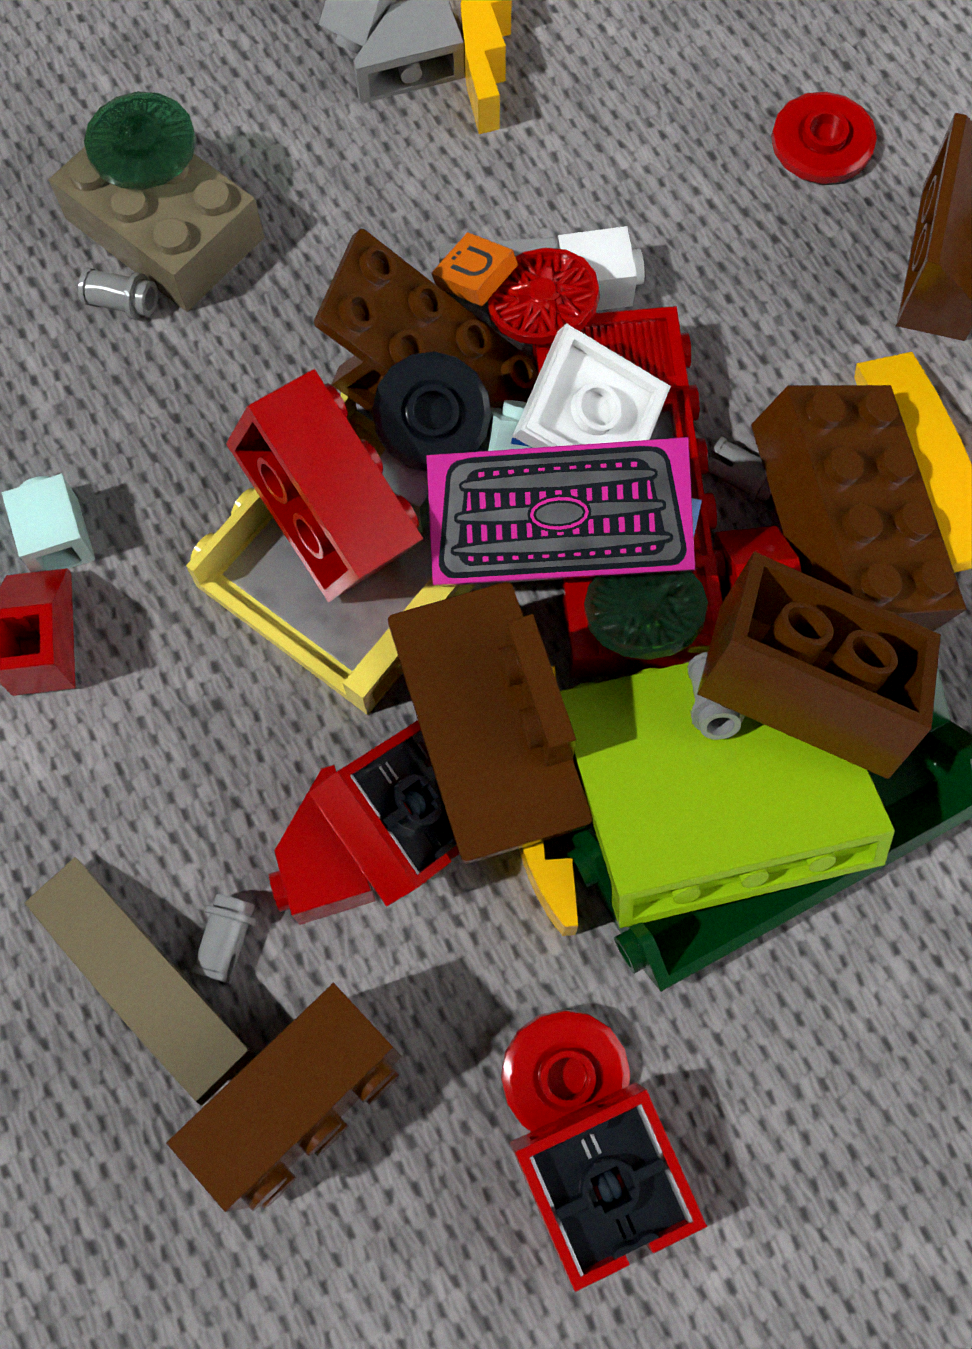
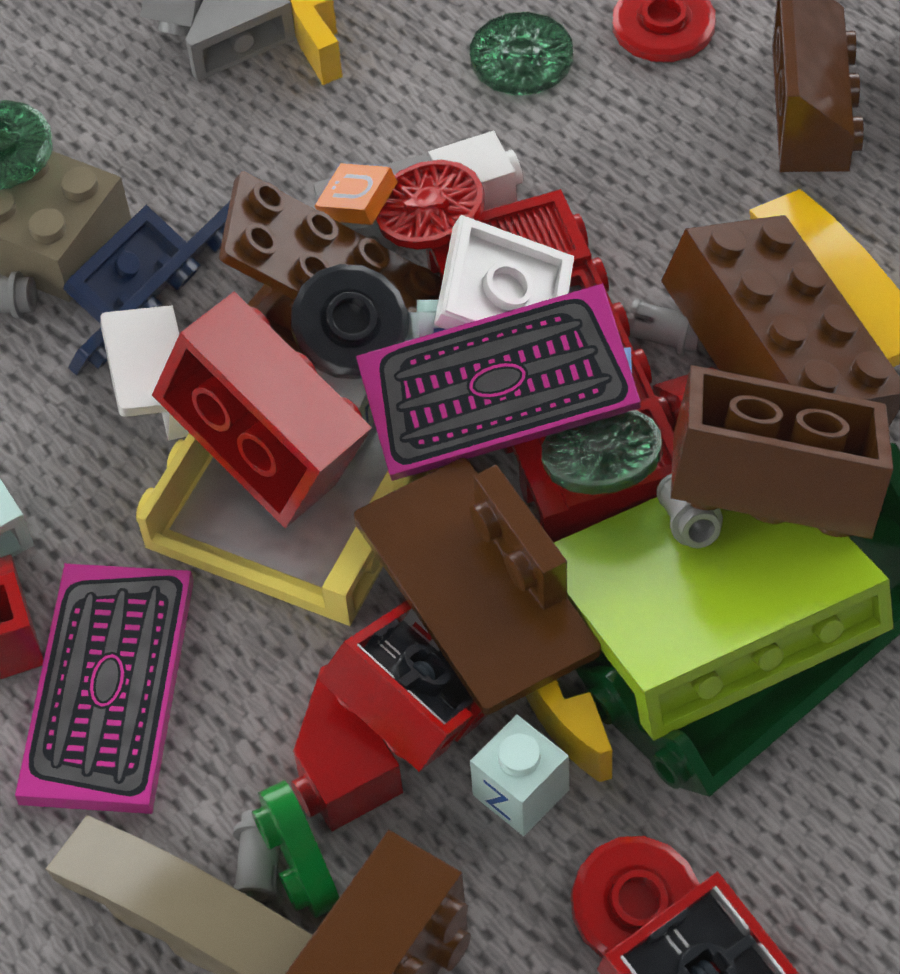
camera: 10 degrees left, 15 degrees down
none -> tile [15,563,194,814]
none -> dark blue bracket [63,201,230,375]
none -> white panel [100,305,189,441]
none -> green plate [252,780,340,918]
none -> clear green wheel [470,12,574,95]
none -> light aqua brick [470,714,569,837]

